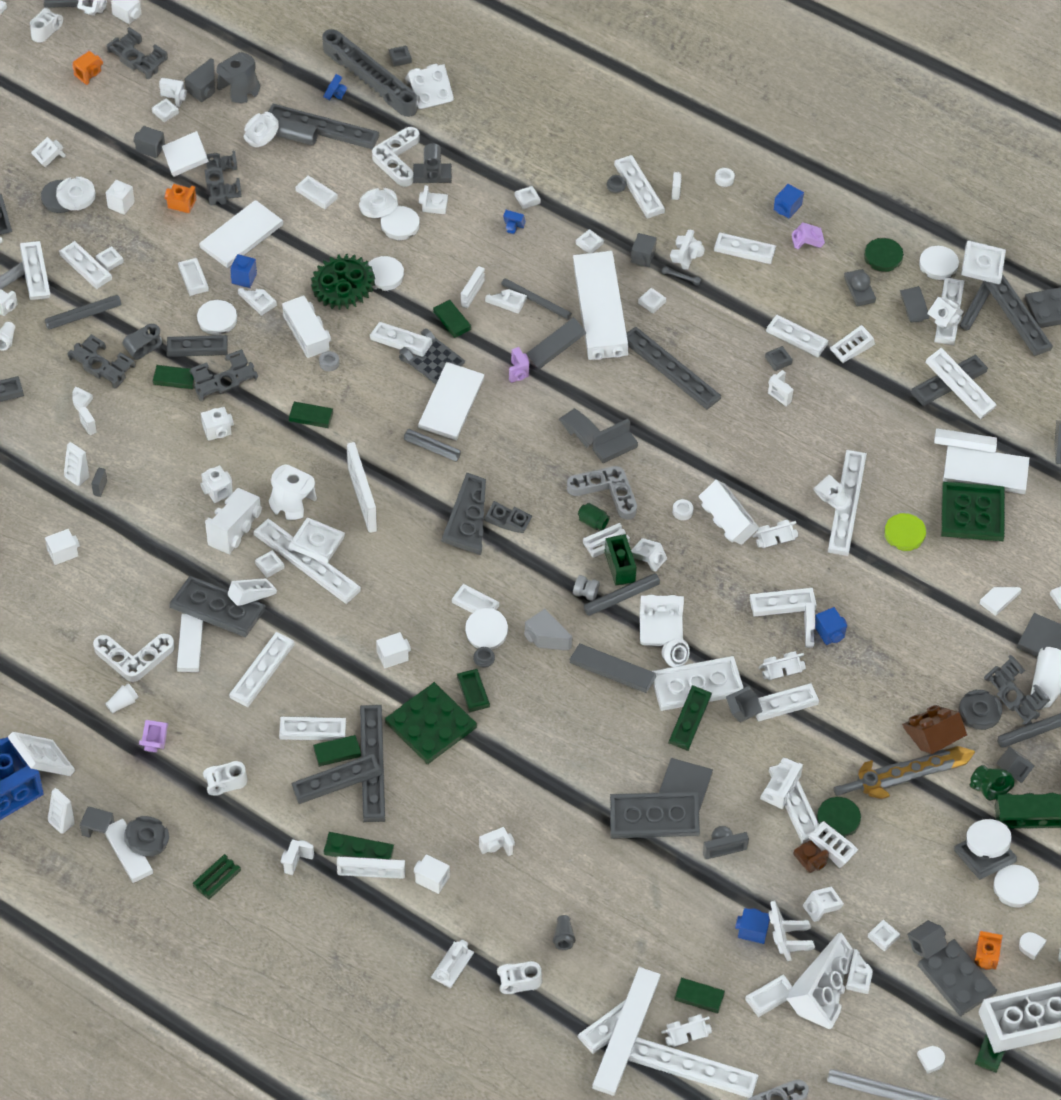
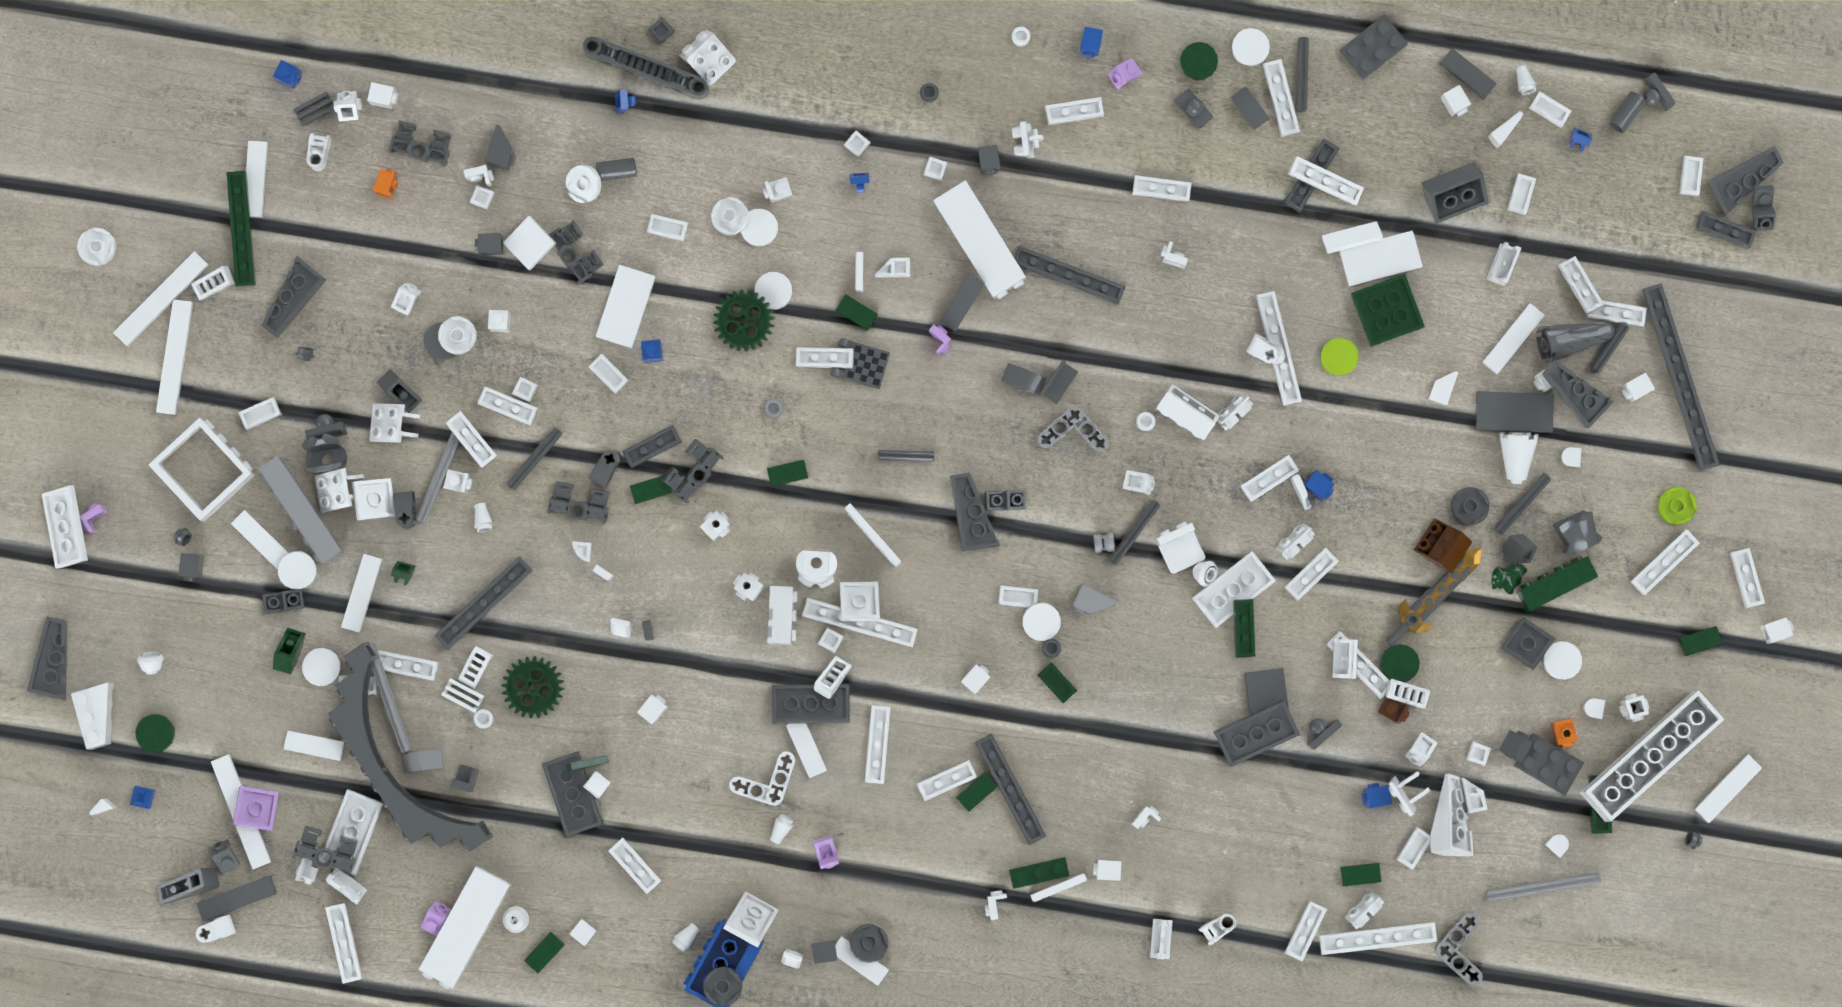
camera: 25 degrees left, 30 degrees up
orange brick [165,184,196,214] -> none
dark green tile [193,854,241,900] -> none
white tile [197,300,237,335] -> none
white piece [203,761,247,795] -> none
dark grey piece [216,52,261,103] -> none
white tile [238,288,277,316] -> none
dark grey tile [268,103,379,150] -> none
white brick [282,296,331,358] -> none
dark grey tile [291,753,382,804] -> none
white beam [372,127,419,187] -> none
dark green plate [385,682,477,765] -> none
dark grey tile [413,143,452,183] -> none
white tile [418,362,484,441] -> none
dark grey bar [501,278,572,320] -> none
dark grey cone [553,915,576,950] -> none
dark grey tile [570,643,656,693] -> none
dark green brick [578,503,610,531] -> none
white tile [583,523,630,558] -> none
white tile [592,967,661,1096] -> none
dark green brick [604,534,637,586] -> none
white tile [614,155,665,219] -> none
white tile [638,288,666,313] -> none
dark grey hinge [662,267,701,285] -> none
white tile [672,172,681,200] -> none
dark grey panel [726,686,763,723] -> none
dark grey tile [765,346,793,371] -> none
white slope [830,325,875,363] -> none
white brick [927,297,964,328] -> none
white tile [961,241,1006,284] -> none
white tile [967,819,1011,858] -> none
dark grey tile [982,273,1053,356] -> none
dark grey piece [984,655,1050,726] -> none

